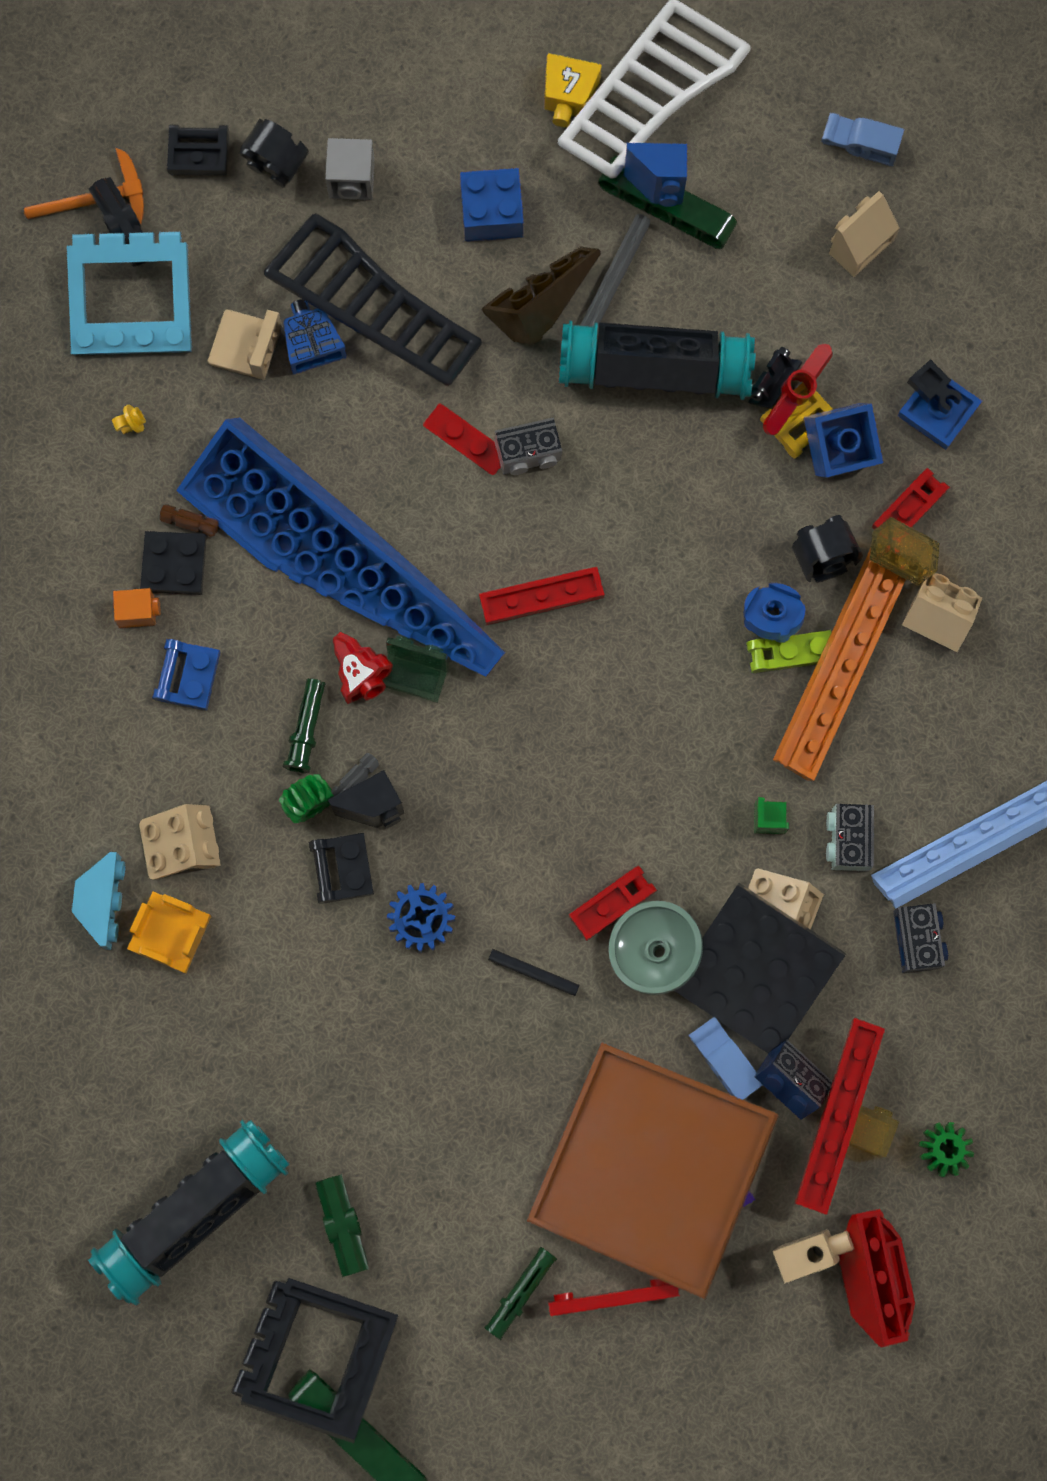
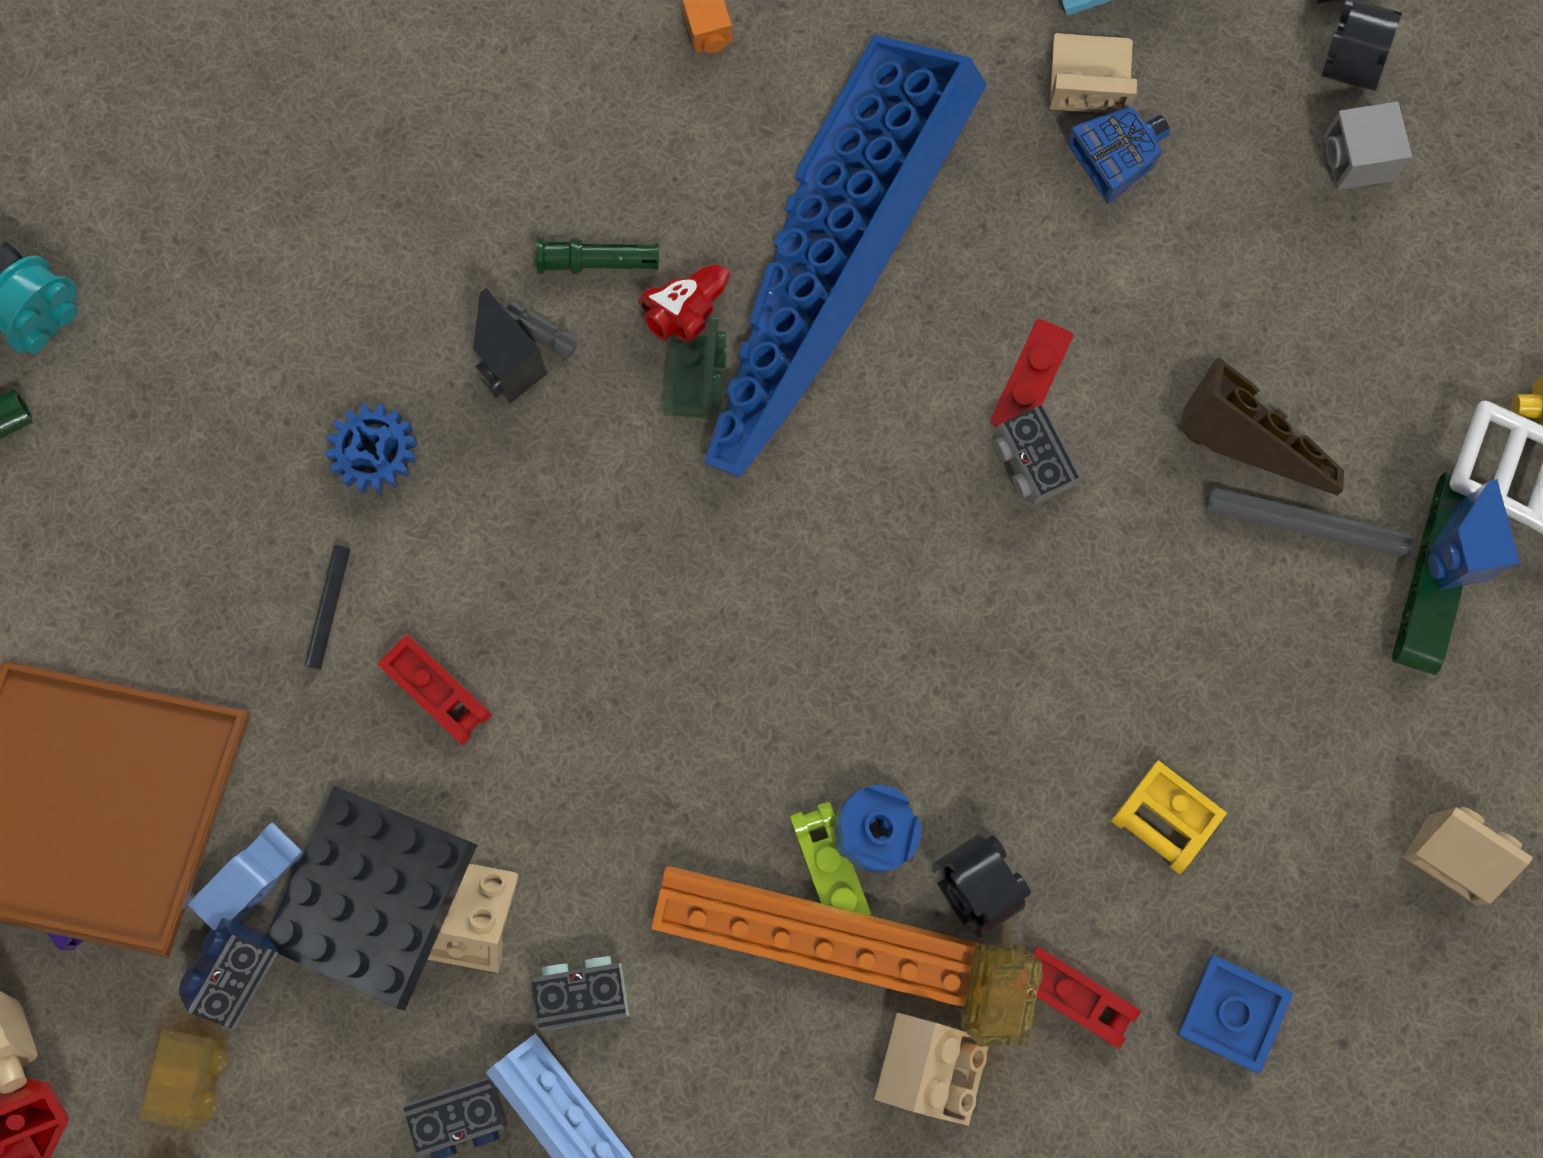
camera: 80 degrees right, 0 degrees up
medium azure slope [72,852,126,950] -> none
light orange panel [127,891,211,974] -> none
tan bracket [139,804,221,880] -> none
black plate [140,531,207,595] -> none
blue plate [152,639,221,710] -> none
reddish brown axle [160,504,219,537] -> none
black bar [264,213,482,386] -> none
green gear [279,774,334,823] -> none
black plate [309,833,374,904] -> none
blue brick [460,168,524,242] -> none
red plate [479,566,605,625] -> none
black brick [559,320,756,400] -> none
sand green dish [609,901,703,995] -> none
black hinge [748,347,802,409] -> none
green panel [754,797,789,834] -> none
red piece [763,344,833,435] -> none
red plate [794,1018,885,1215] -> none
blue brick [804,403,883,478] -> none
black plate [907,359,963,415] -> none

